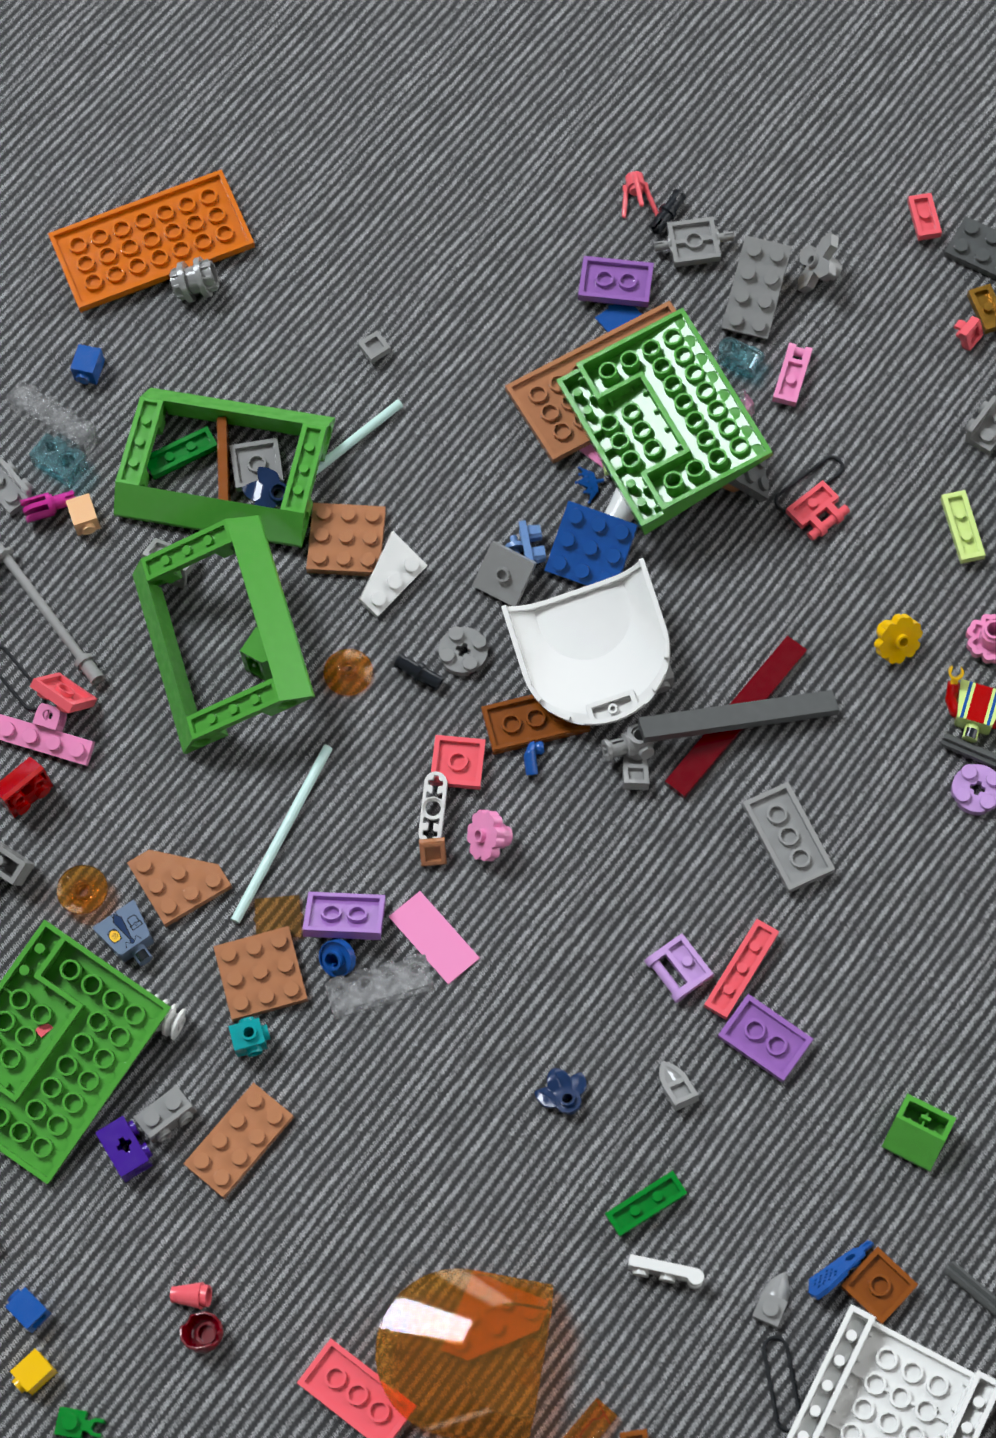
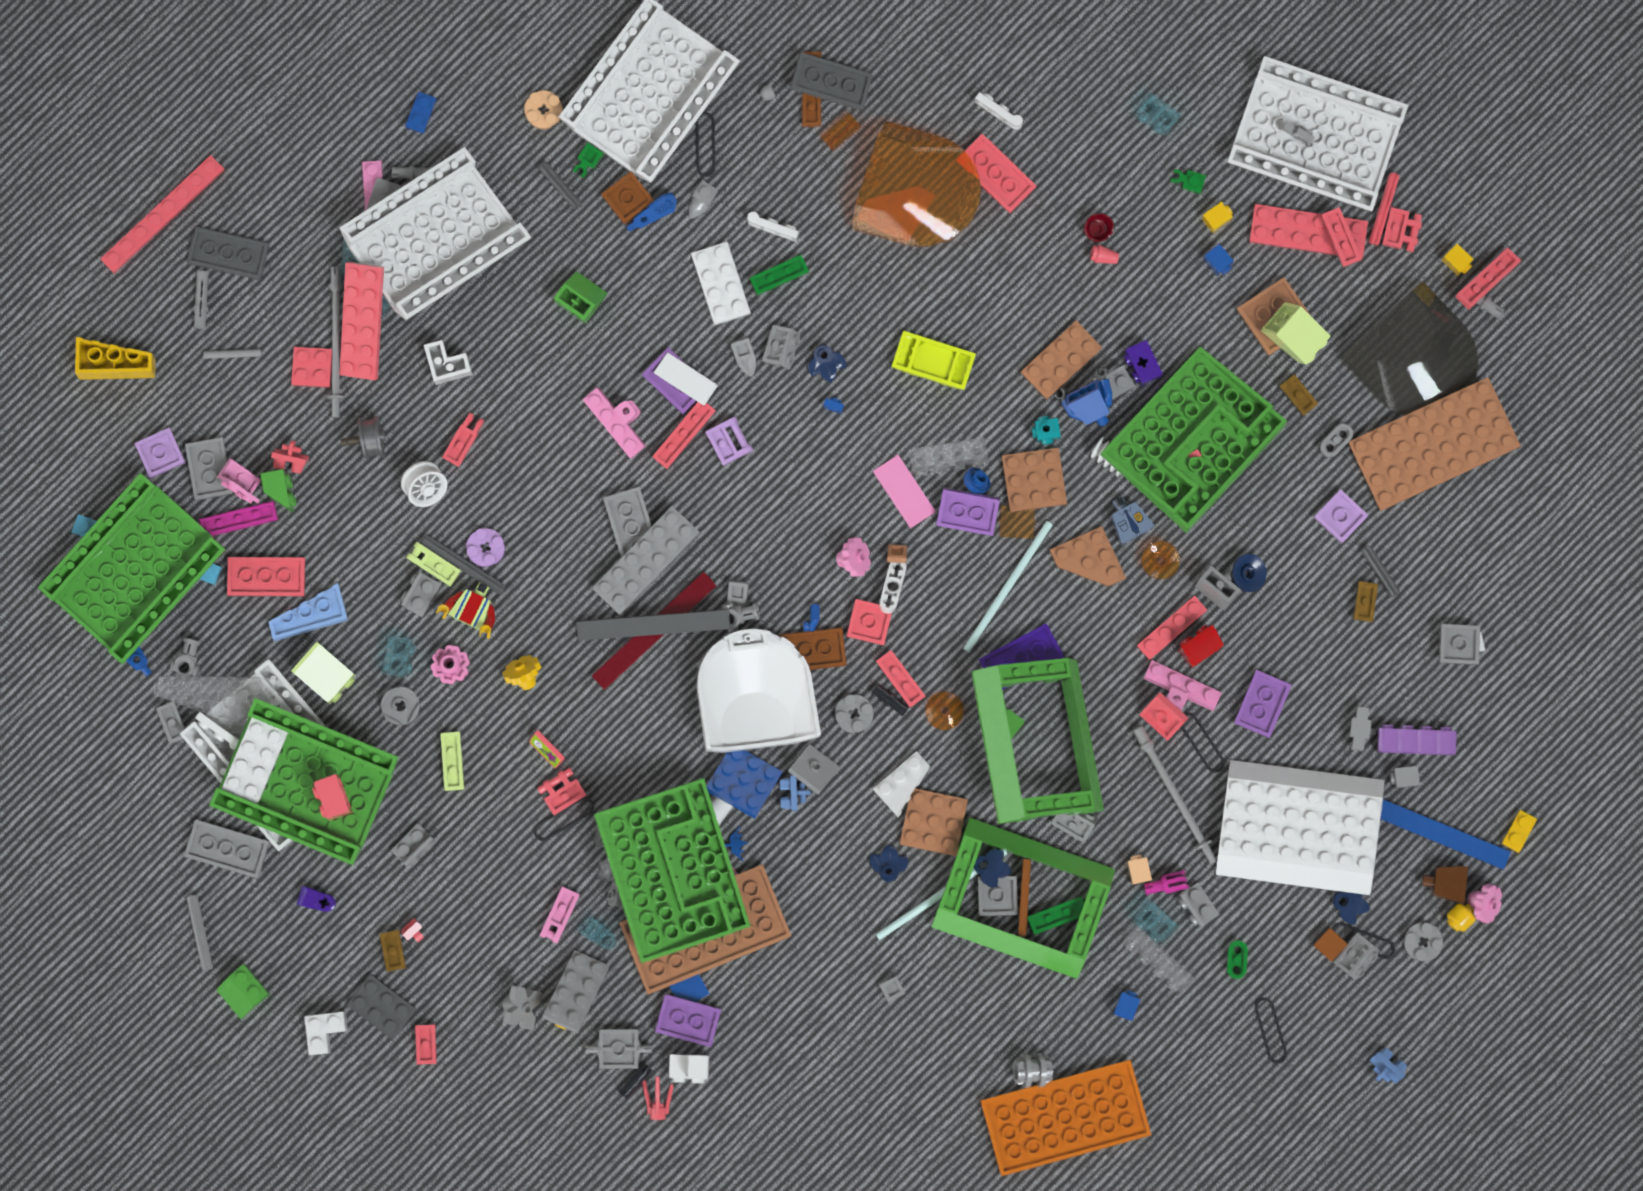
camera: 175 degrees left, 15 degrees up
none -> slope [529,731,565,768]
none -> green plate [573,143,605,178]
none -> bright pink plate [583,387,646,459]
none -> light grey plate [592,506,700,615]
none -> white piece [654,352,718,406]
none -> white brick [669,1054,709,1083]
none -> white plate [691,242,751,326]
none -> light grey bracket [762,325,800,370]
none -> blue plate [823,397,844,414]
none -> dark blue plate [870,845,908,882]
none -> coral plate [876,650,926,708]
none -> neon yellow slope [892,331,976,390]
none -> dark purple plate [979,623,1064,691]
none -> torso [1054,366,1113,426]
none -> coral plate [1137,596,1207,660]

